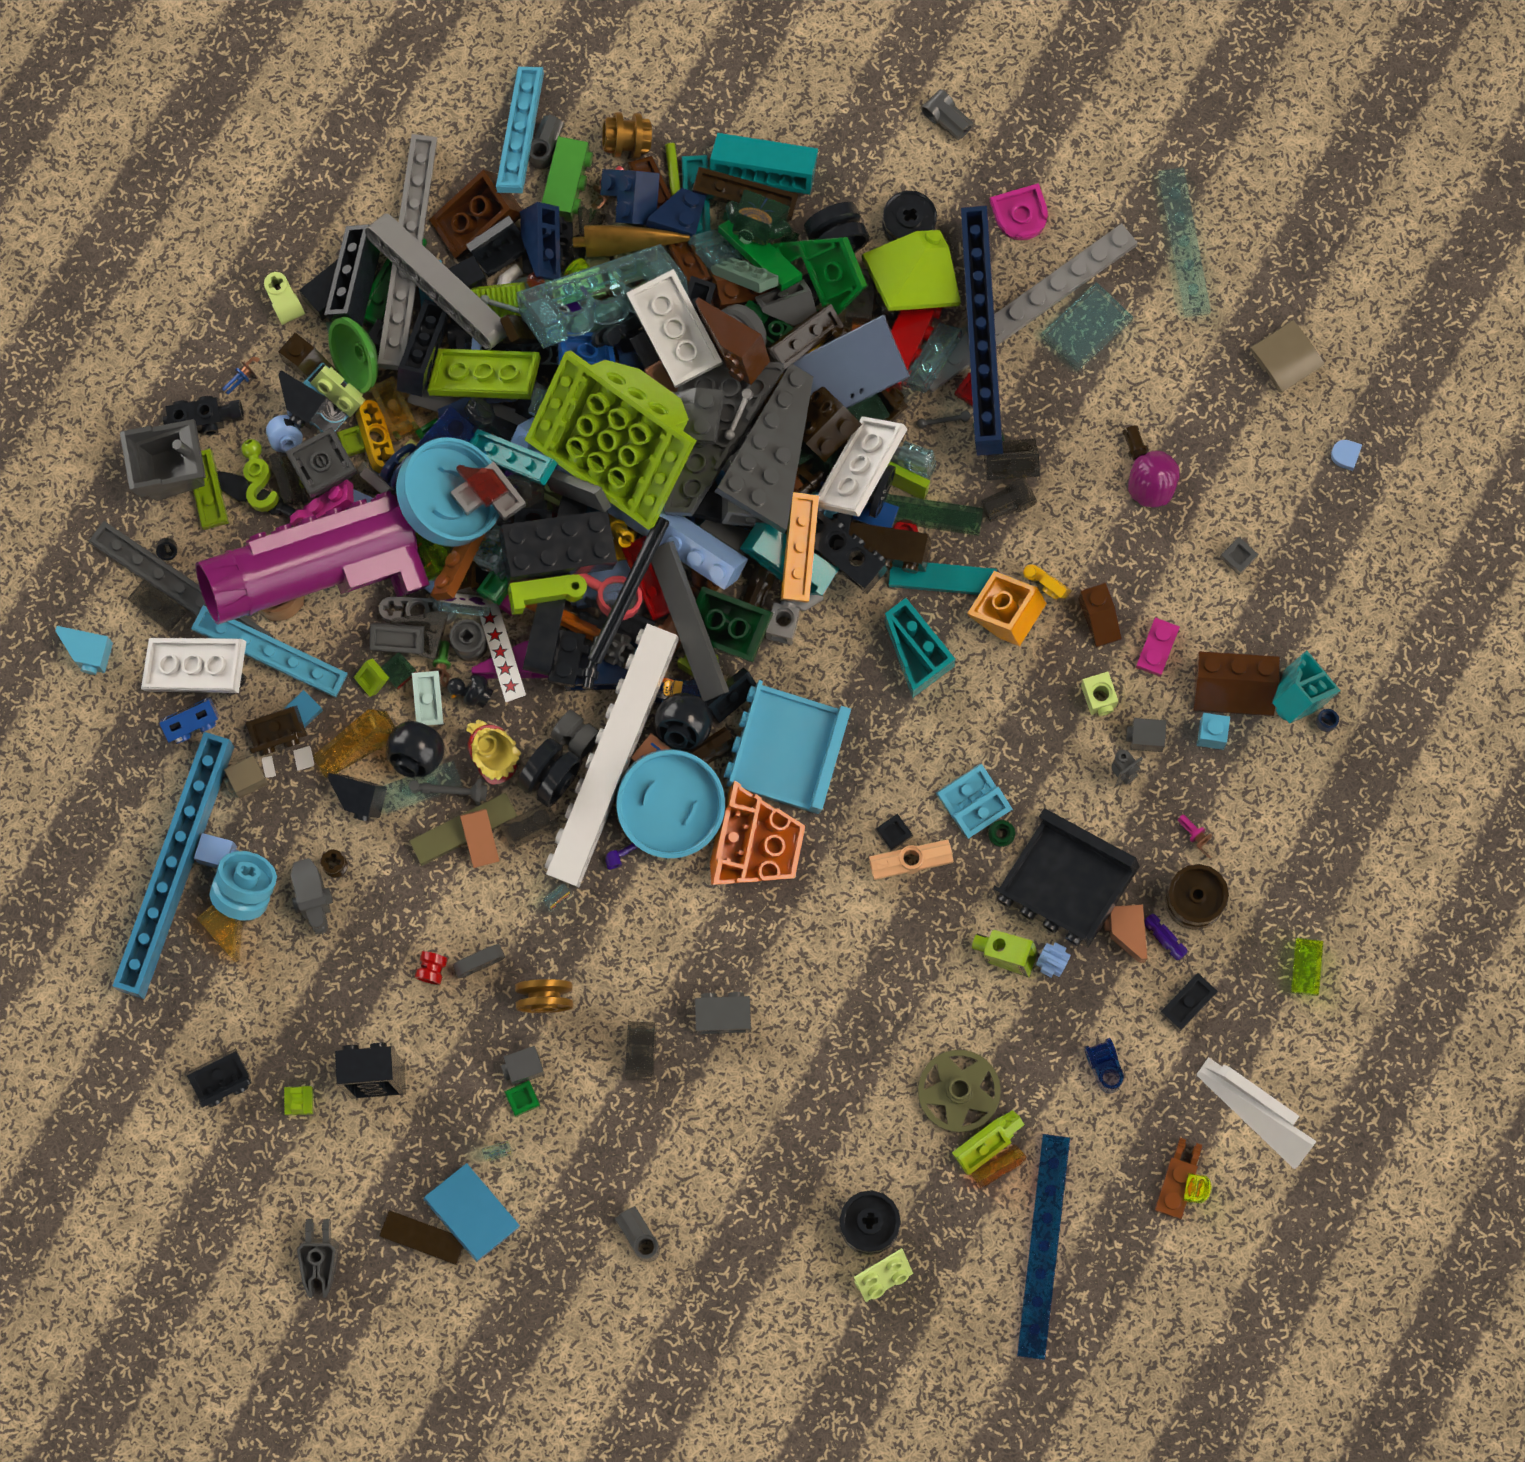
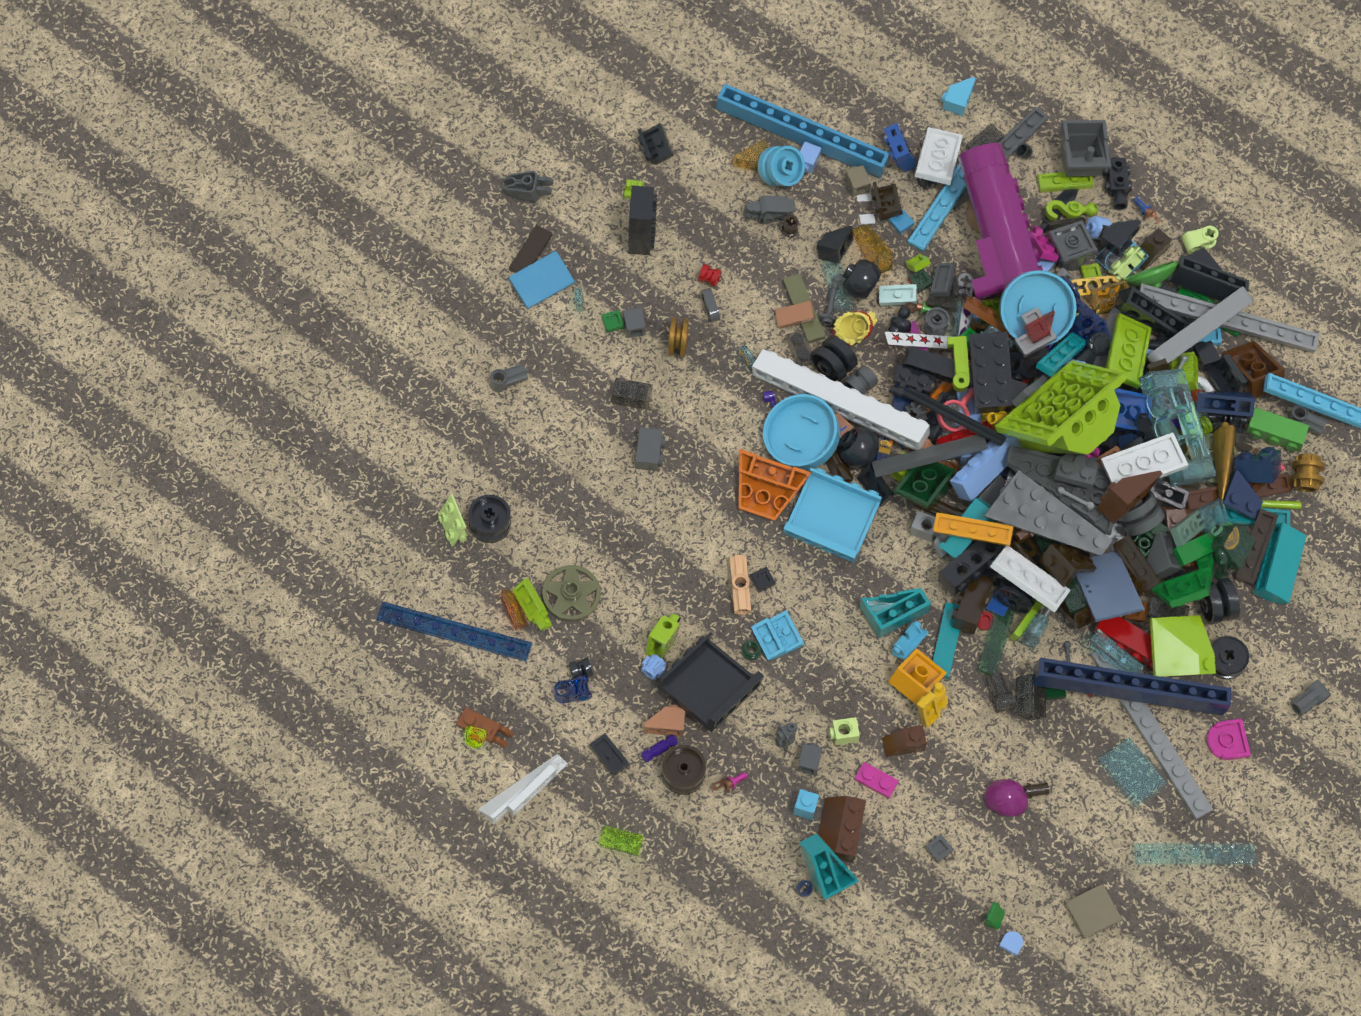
camera: 90 degrees right, 10 degrees down
none -> black wheel [569,657,593,681]
none -> medium azure hinge [891,621,929,660]
none -> green slope [984,902,1005,930]

